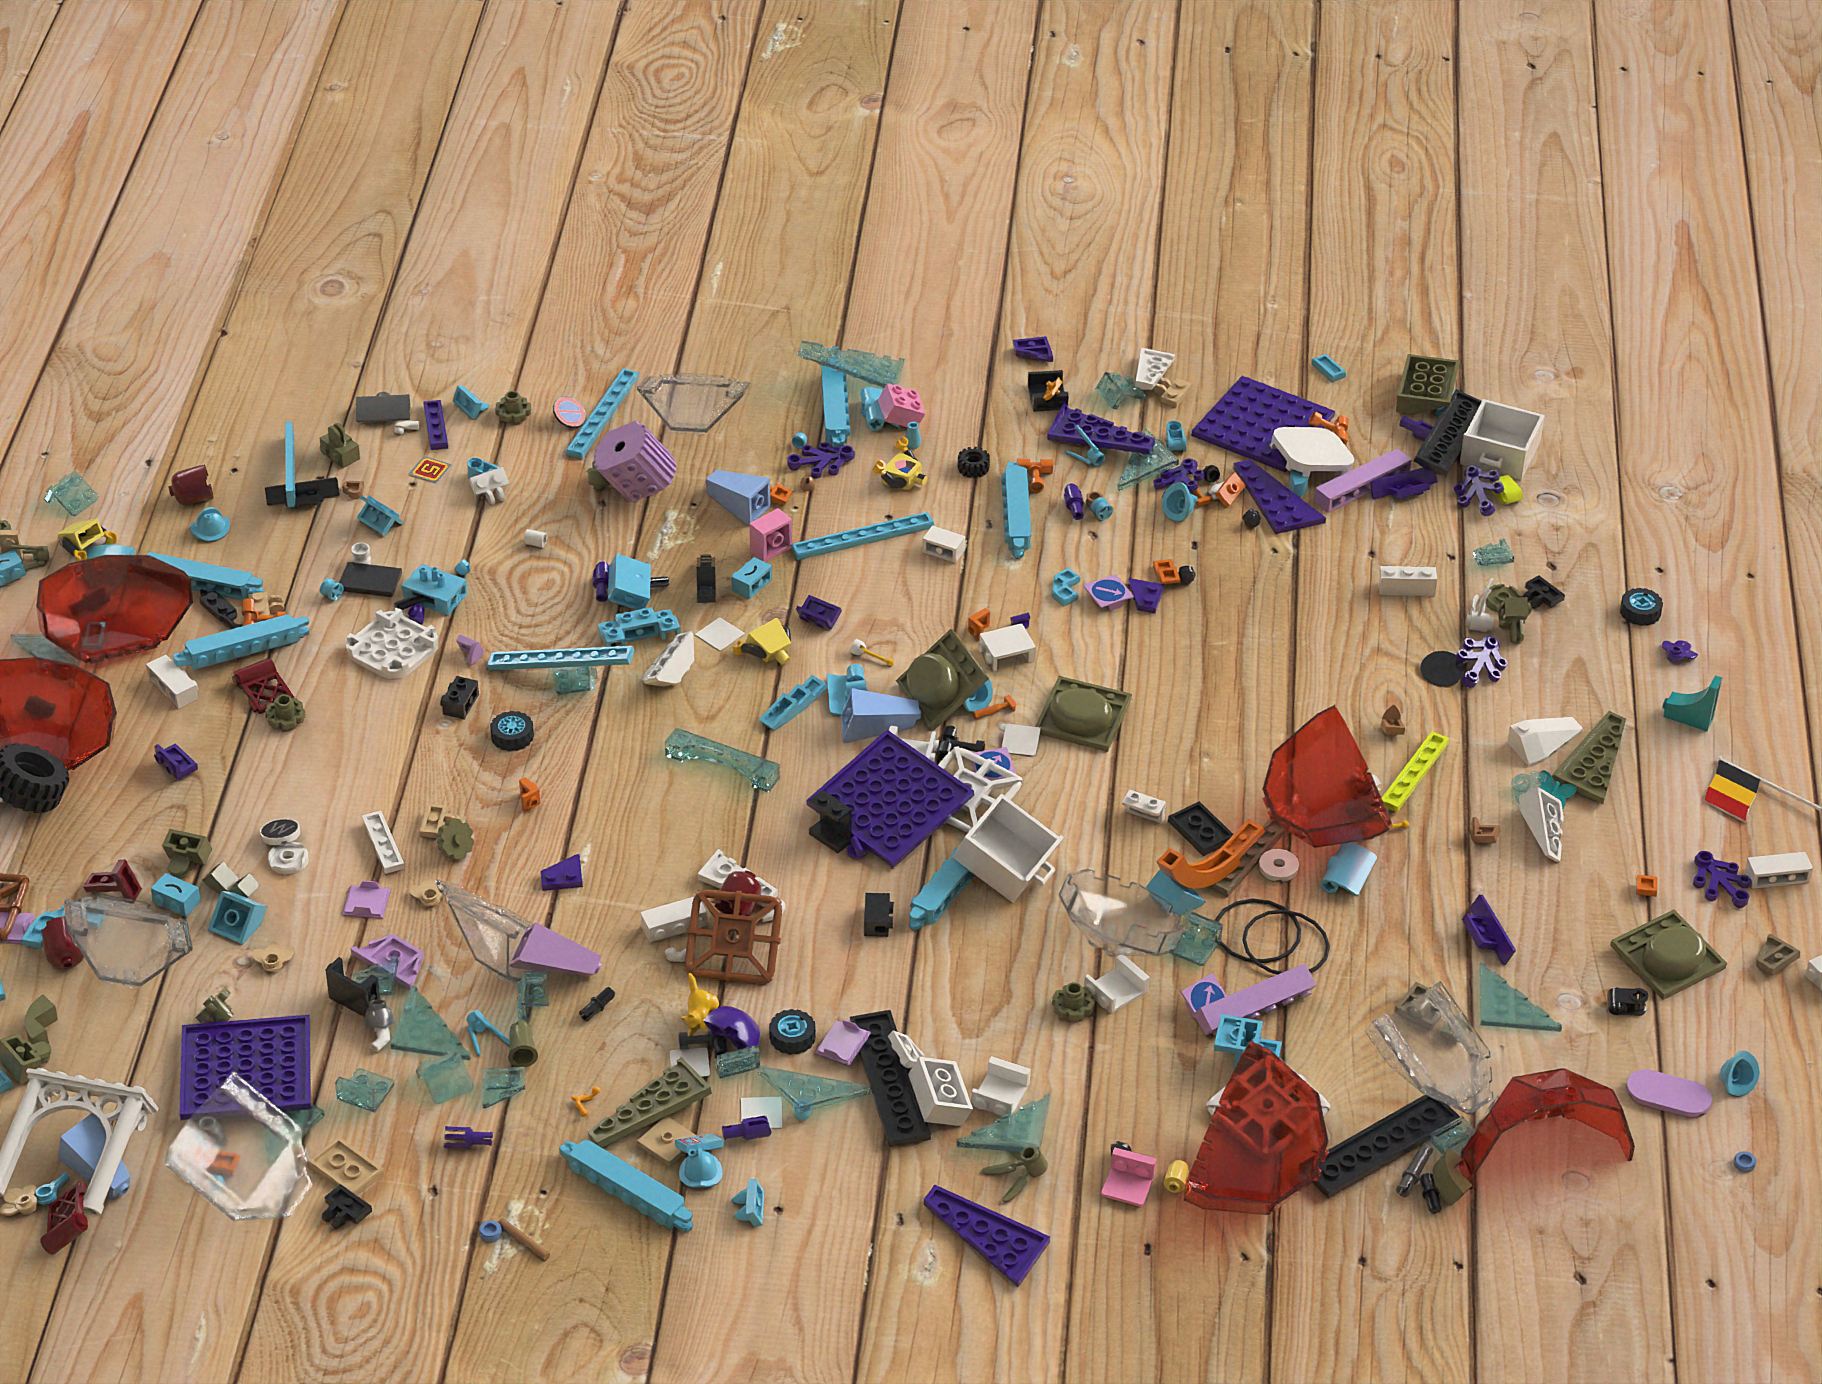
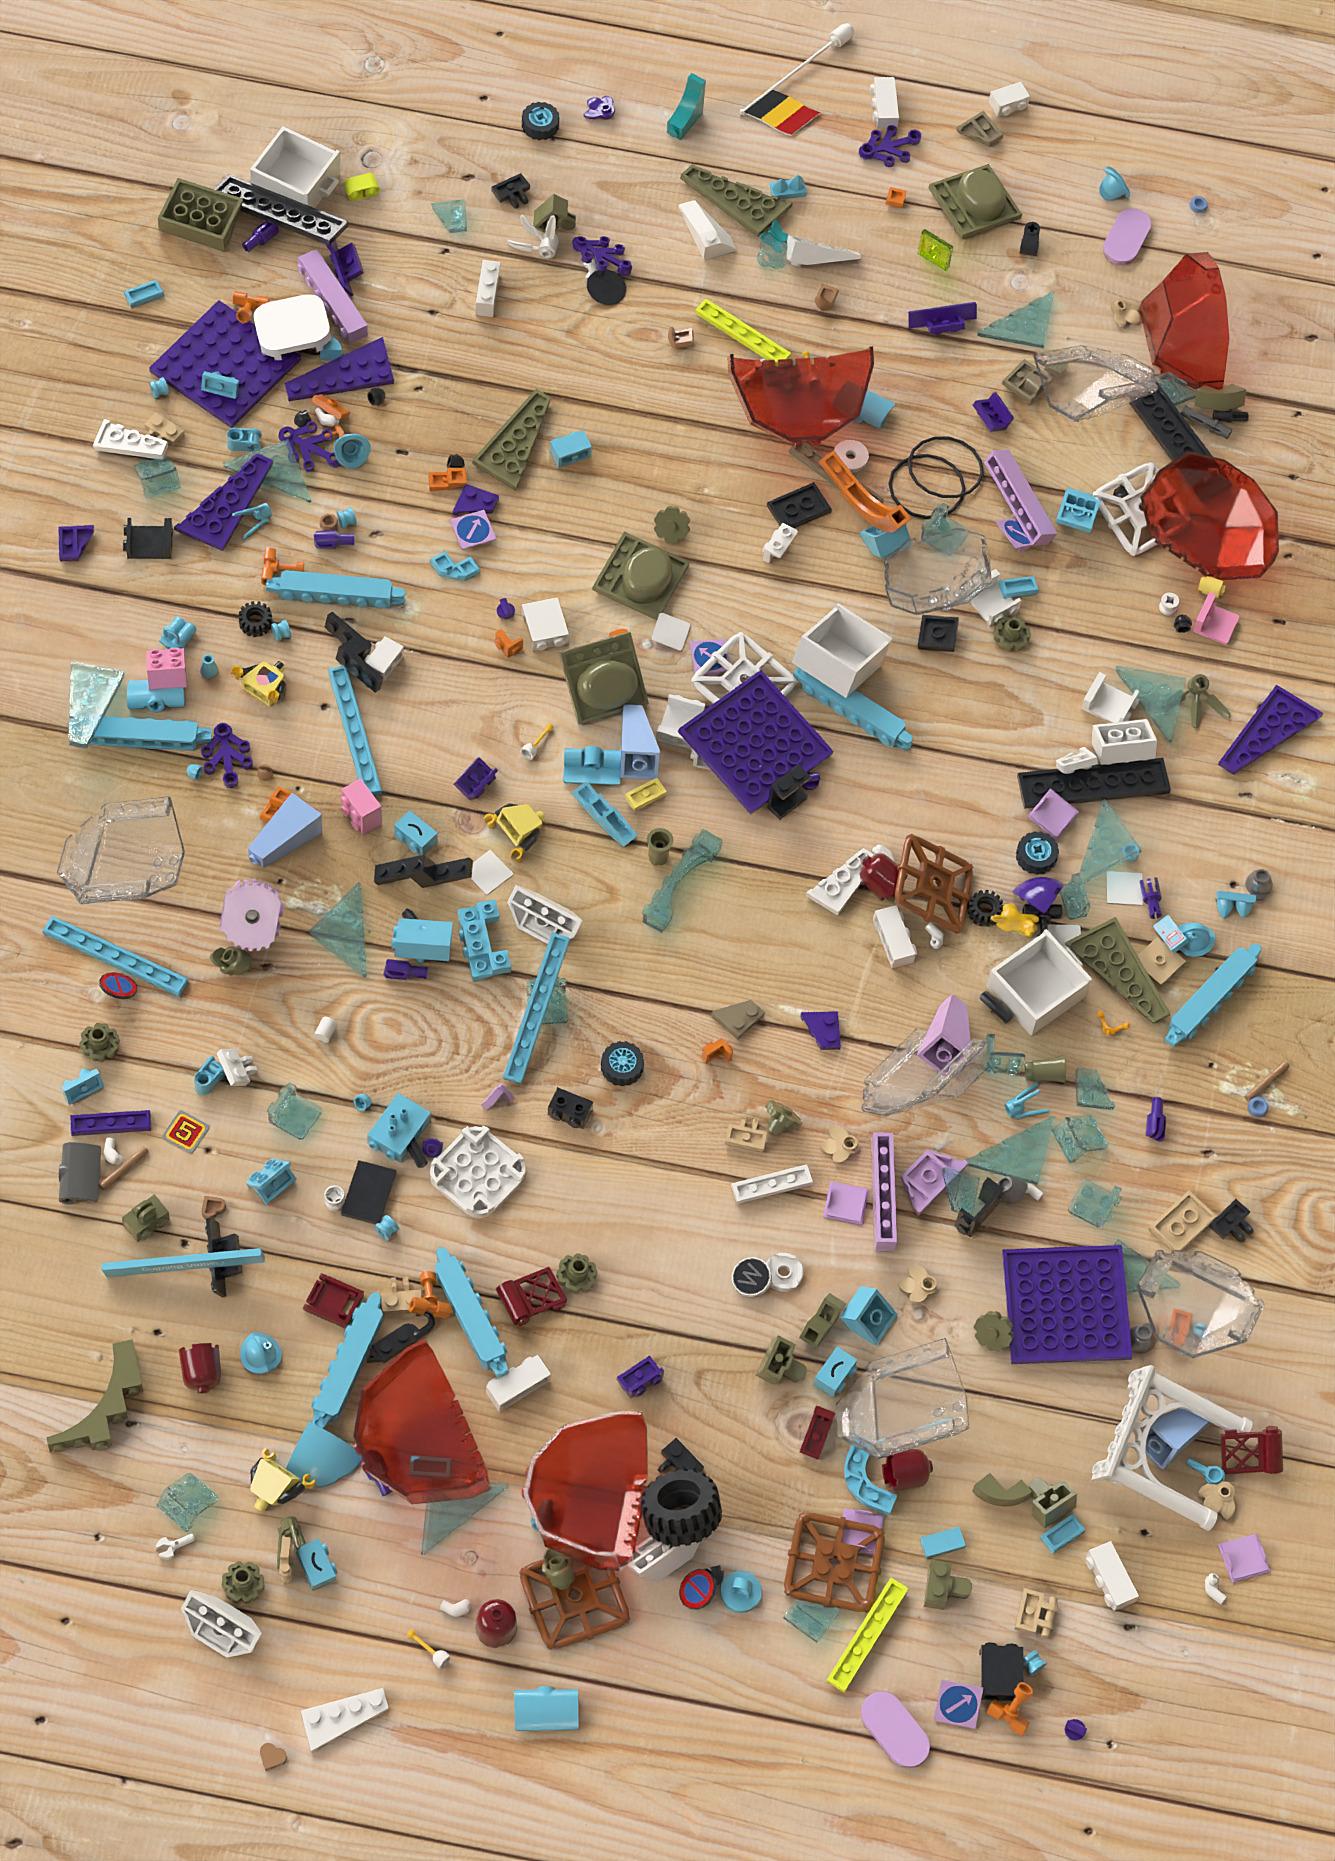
camera: 90 degrees left, 20 degrees up
black brick [864,893,894,937] -> none
black bar [938,726,985,760] -> none
light orange piece [1043,378,1062,400] -> none
plant [1454,465,1504,516] -> none
olive tile [1486,584,1522,612] -> none
none -> olive arch [46,1339,143,1452]
none -> medium nougat bar [99,1146,149,1190]
none -> medium azure wheel [149,377,169,399]
none -> white bar [156,1534,195,1560]
none -> medium azure piece [159,616,197,649]
none -> medium azure tile [201,371,239,399]
none -> clear light blue bracket [267,1082,322,1140]
none -> medium azure wheel [271,620,291,642]
none -> dark red container [303,1273,364,1329]
none -> clear light blue tile [309,882,367,978]
none -> black bracket [324,611,384,693]
none -> olive wing [472,389,551,491]
none -> medium azure brick [550,430,592,468]
none -> light yellow plate [625,778,667,812]
none -> olive plant [647,828,674,866]
none -> olive plant [654,506,690,543]
none -> black hinge [657,1438,704,1473]
none -> dark tan wing [711,1000,765,1040]
none -> medium azure tile [769,175,807,200]
none -> lavender brick [871,1132,897,1251]
none -> clear neon green tile [917,229,953,271]
none -> black plate [917,614,959,652]
none -> black tyre [968,890,1004,927]
none -> dark purple bracket [972,392,1014,432]
none -> white container [986,929,1092,1036]
none -> medium azure tile [999,576,1039,599]
none -> white wheel [1159,593,1179,616]
none -> flat silver piece [1245,869,1273,900]

